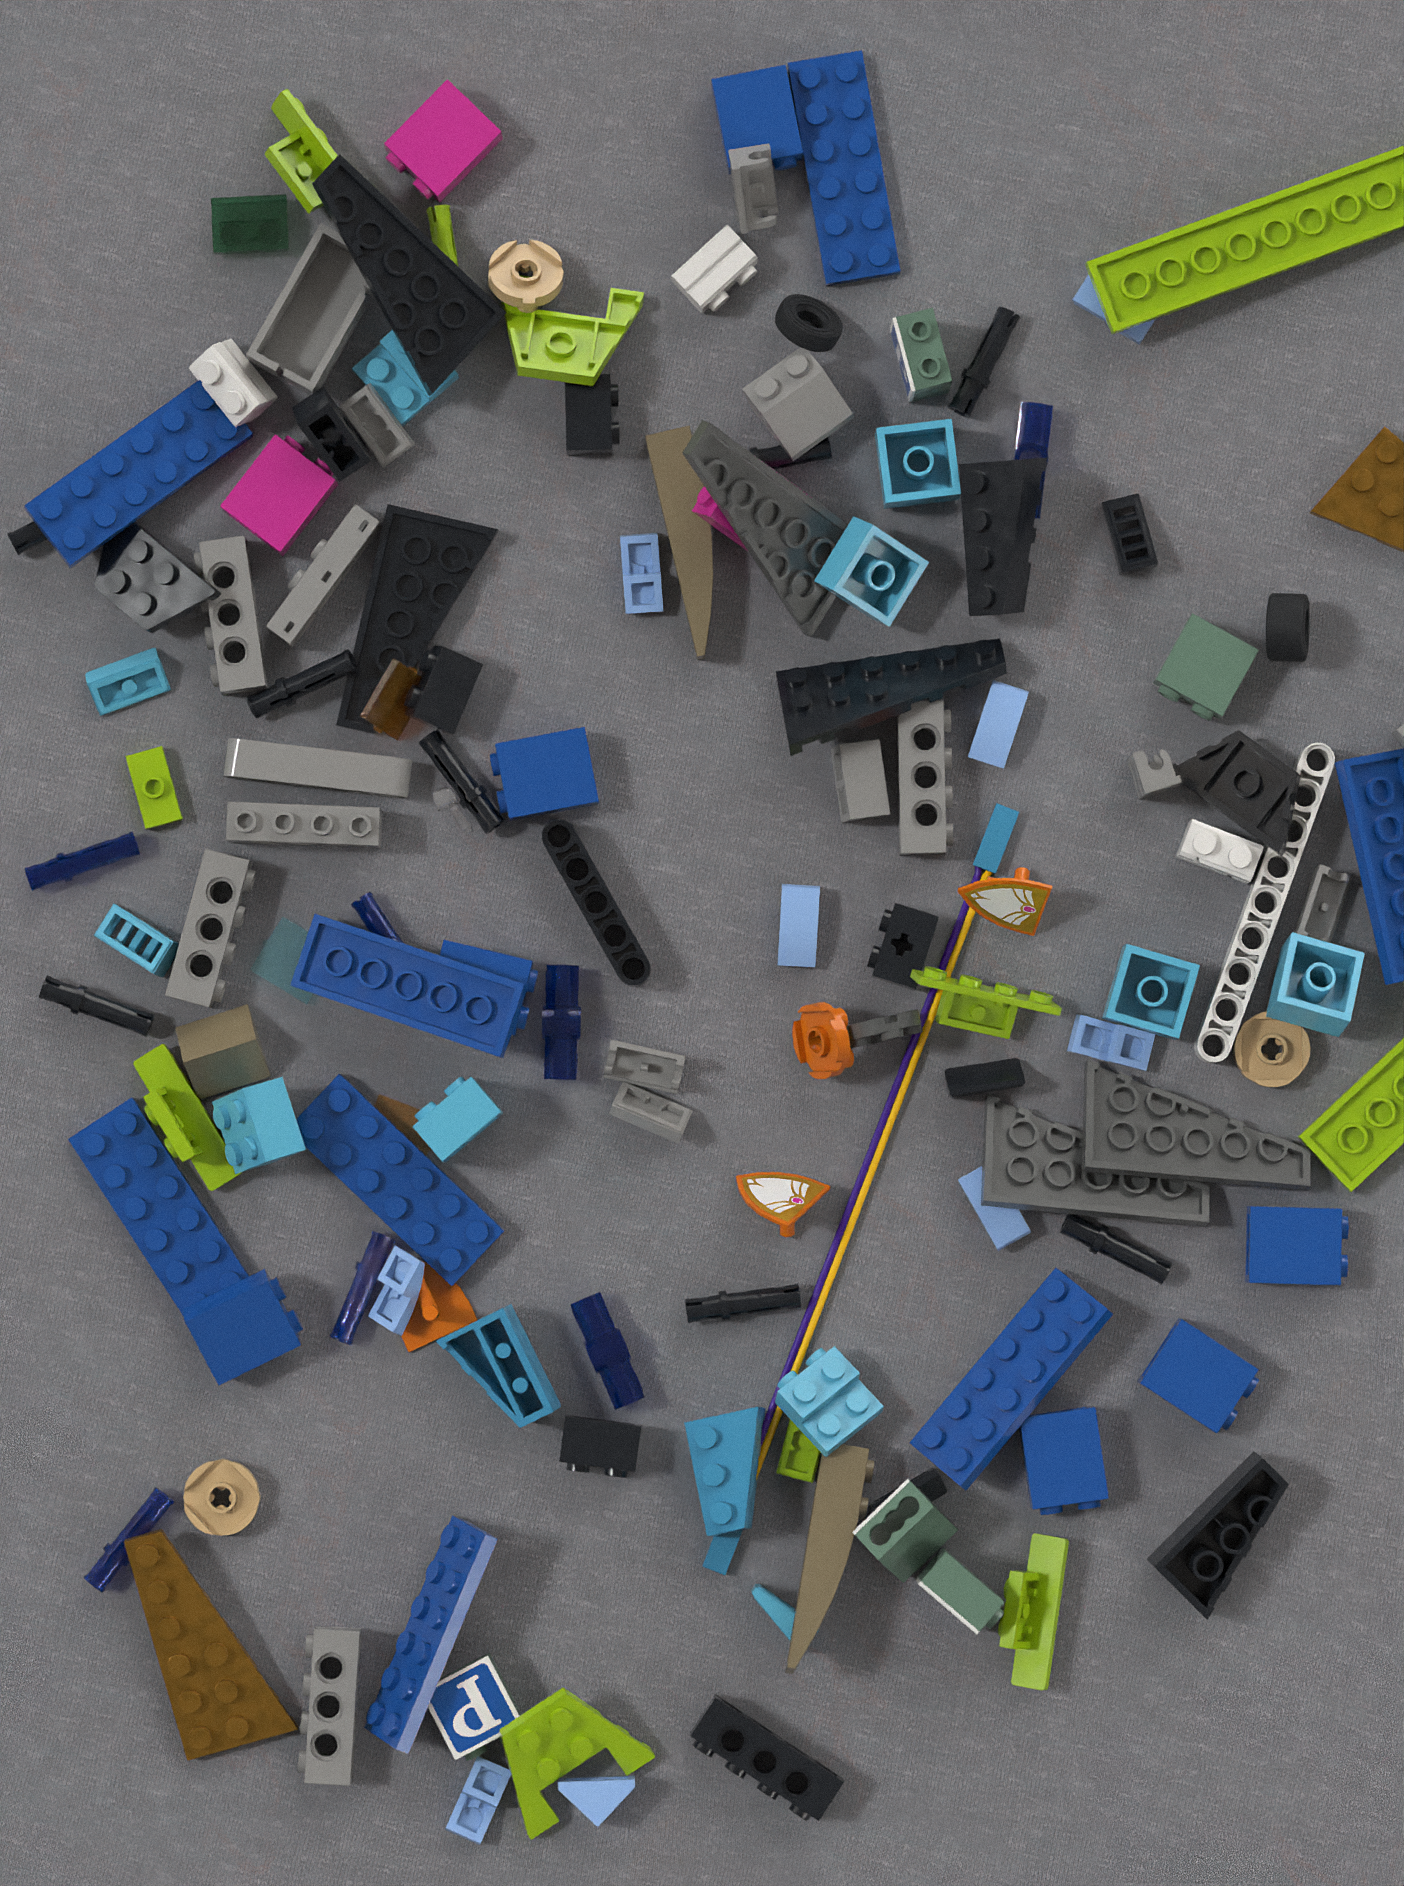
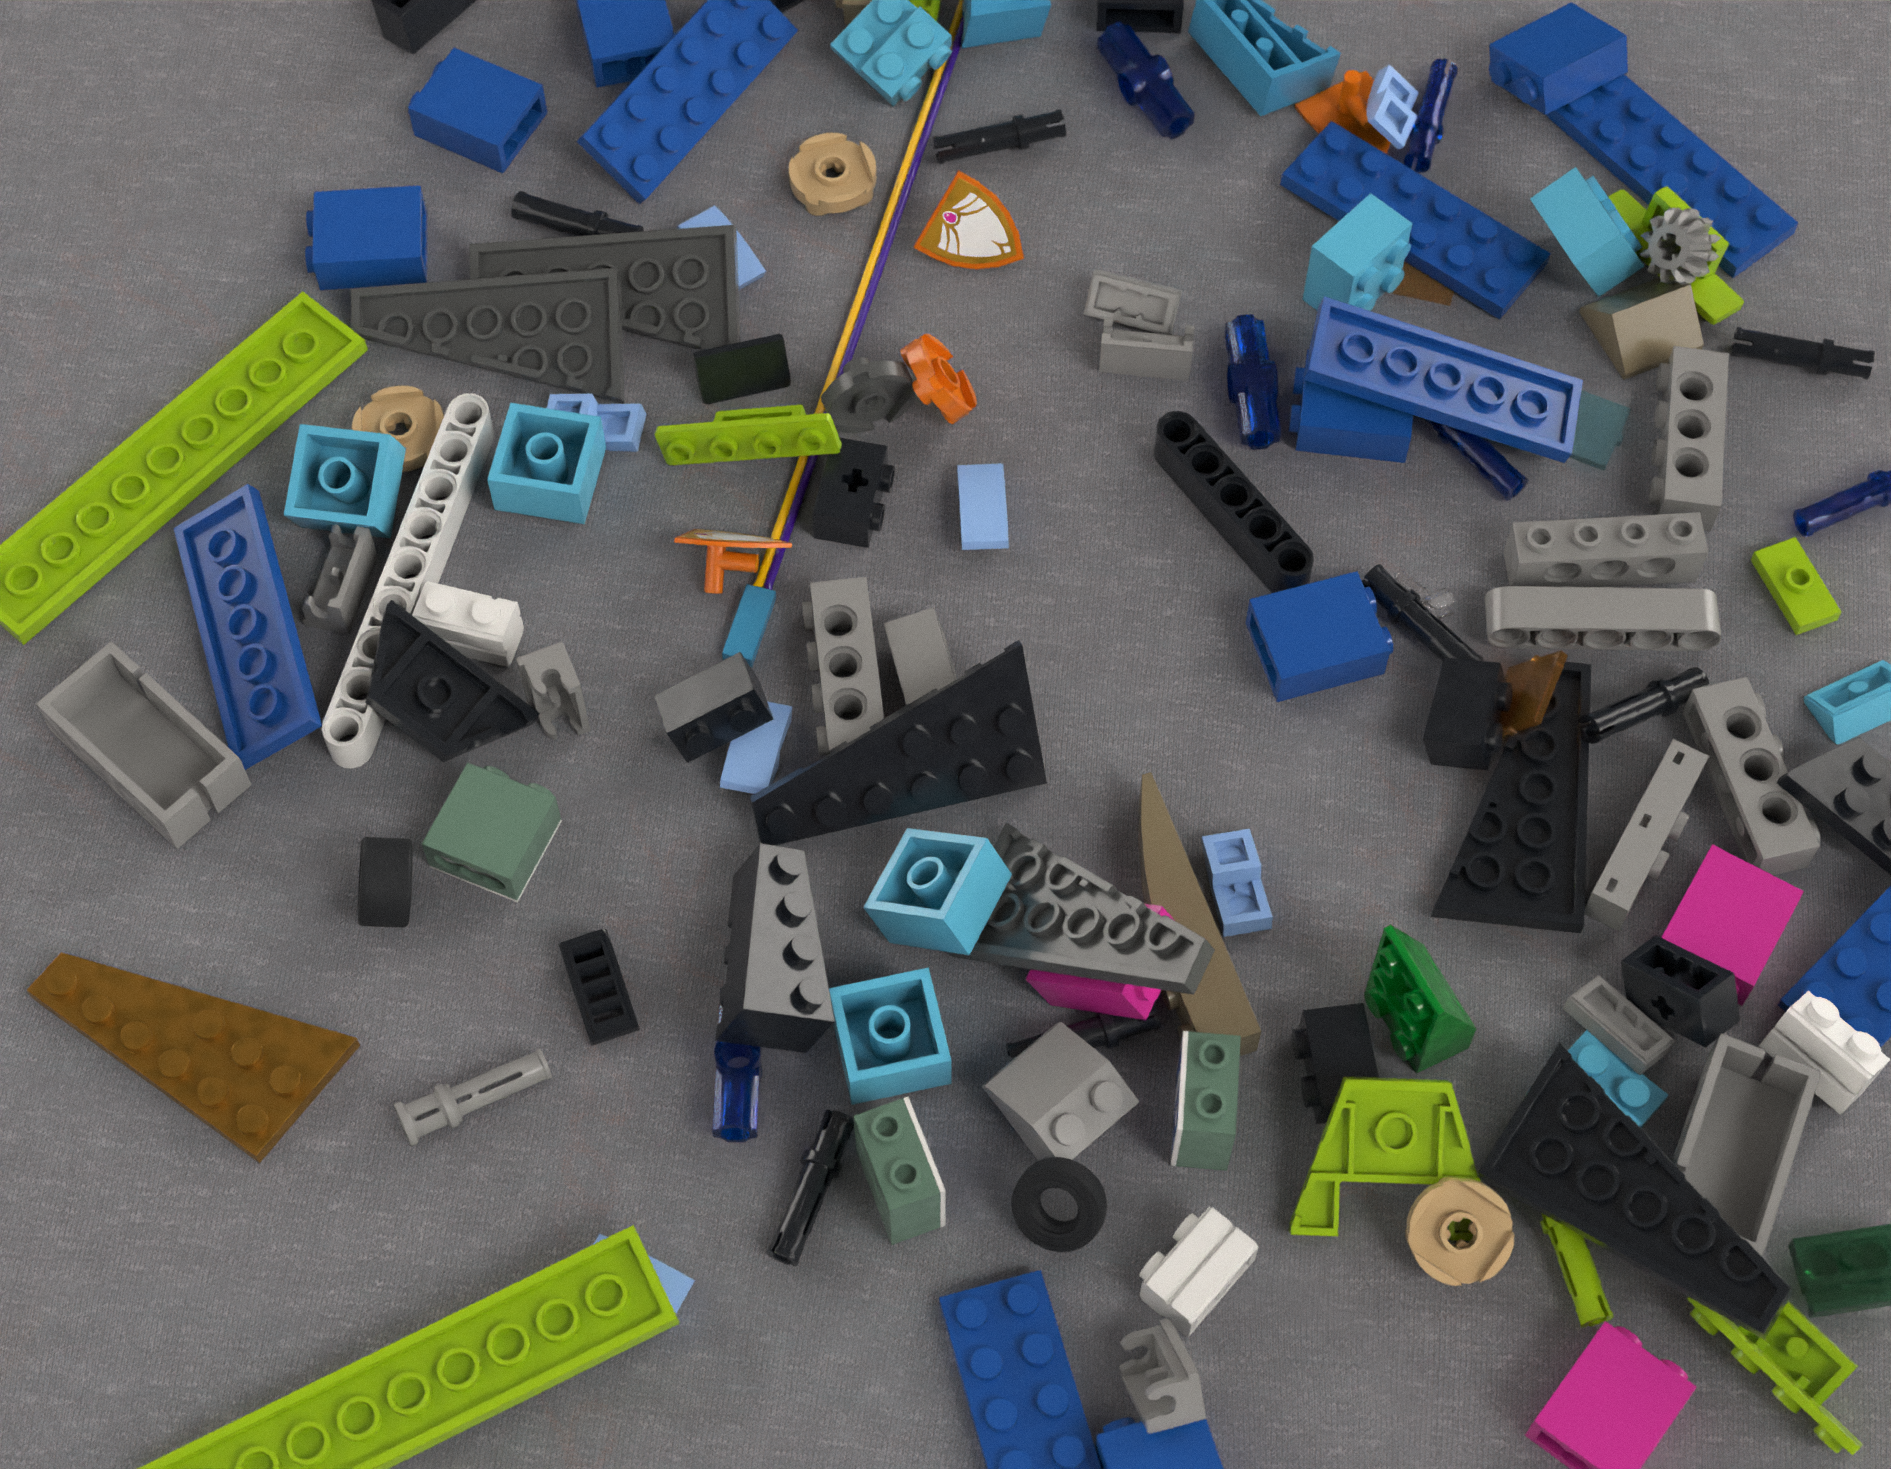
camera: 175 degrees right, 25 degrees down
medium azure slope [94,903,179,977] -> none
none -> light grey pin [393,1048,552,1147]
none -> black piece [654,652,773,763]
none -> tan plate [789,133,877,216]
none -> sand green piece [1170,1031,1241,1171]
none -> green slope [1364,925,1476,1074]
none -> light grey gear [1639,208,1721,285]

